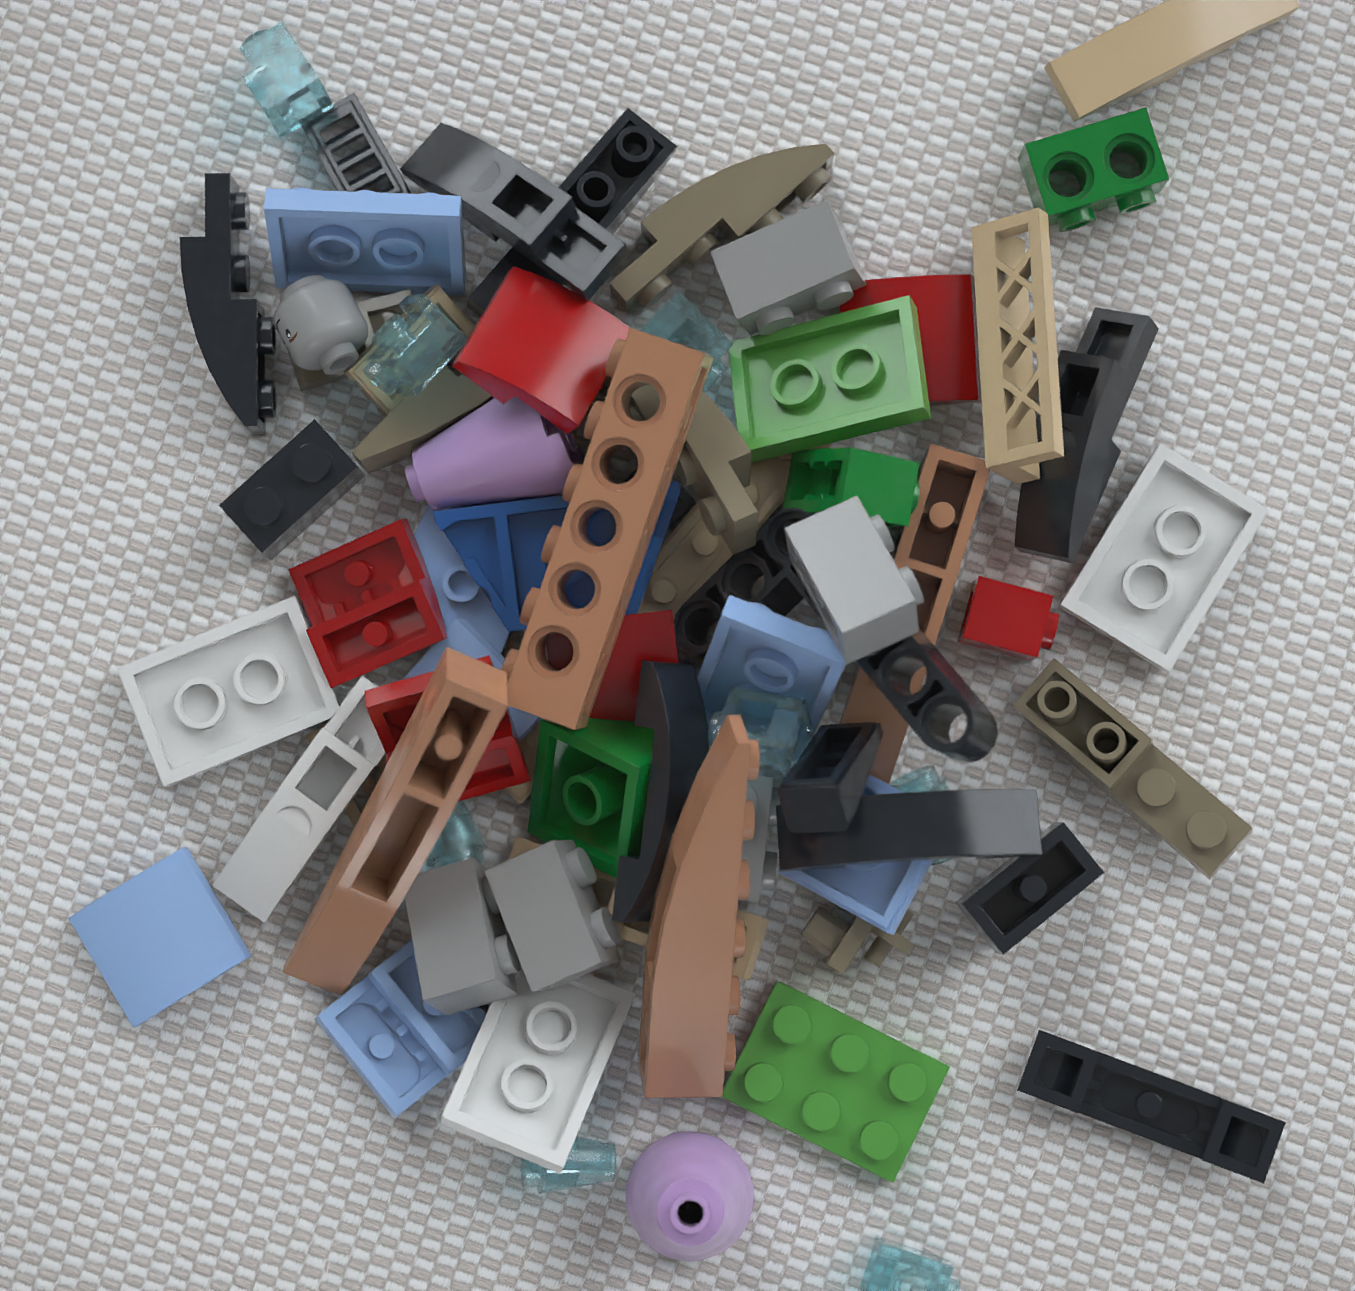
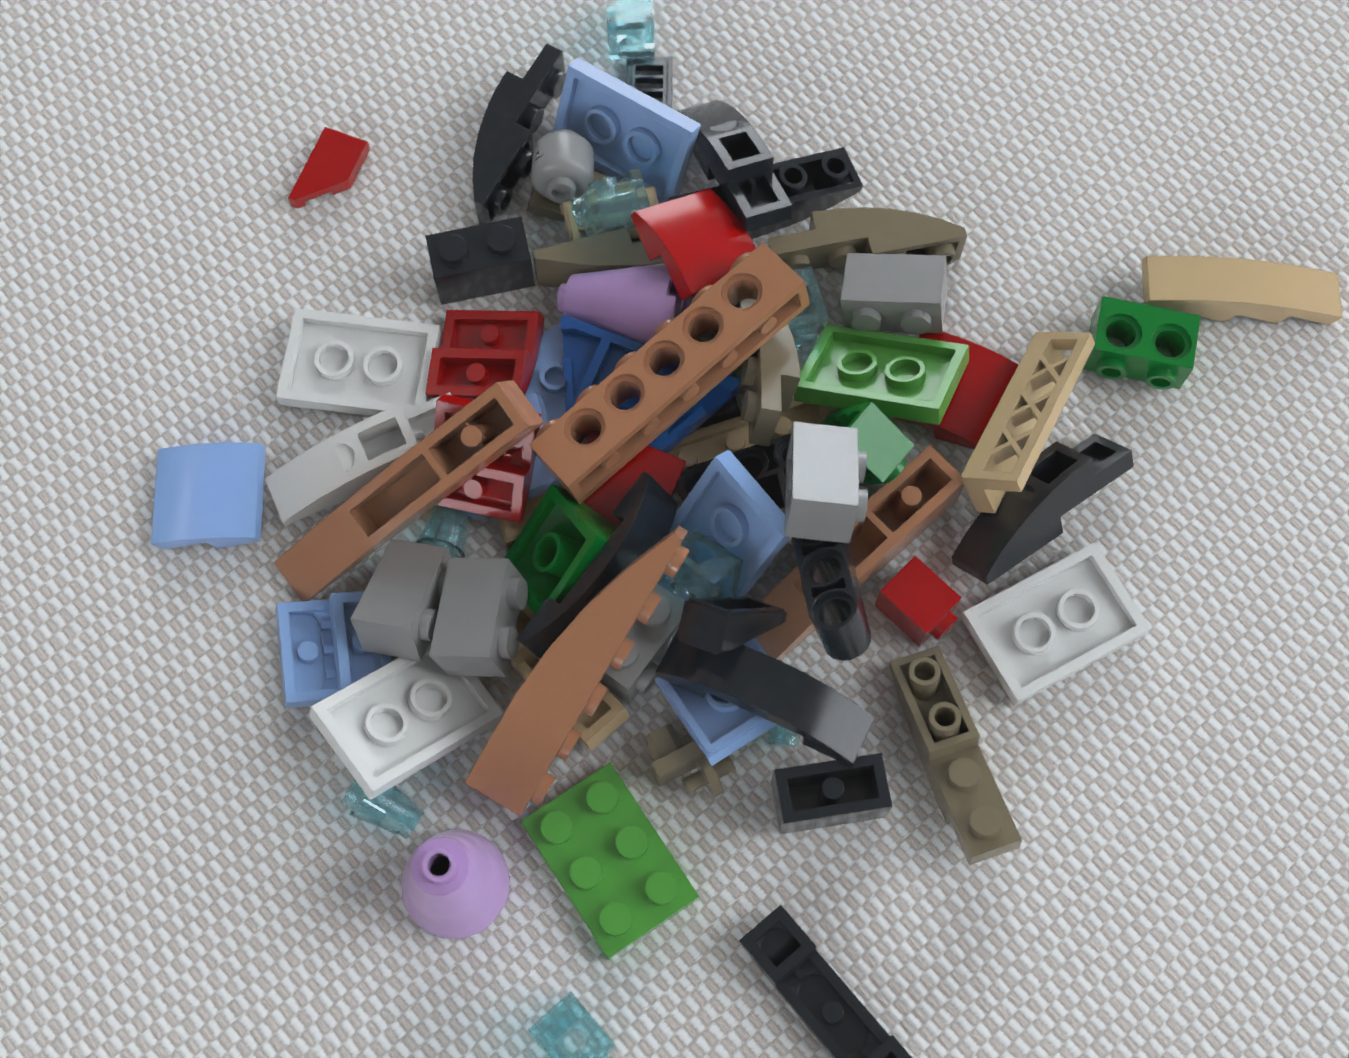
camera: 30 degrees right, 15 degrees down
none -> red tile [288,127,370,209]

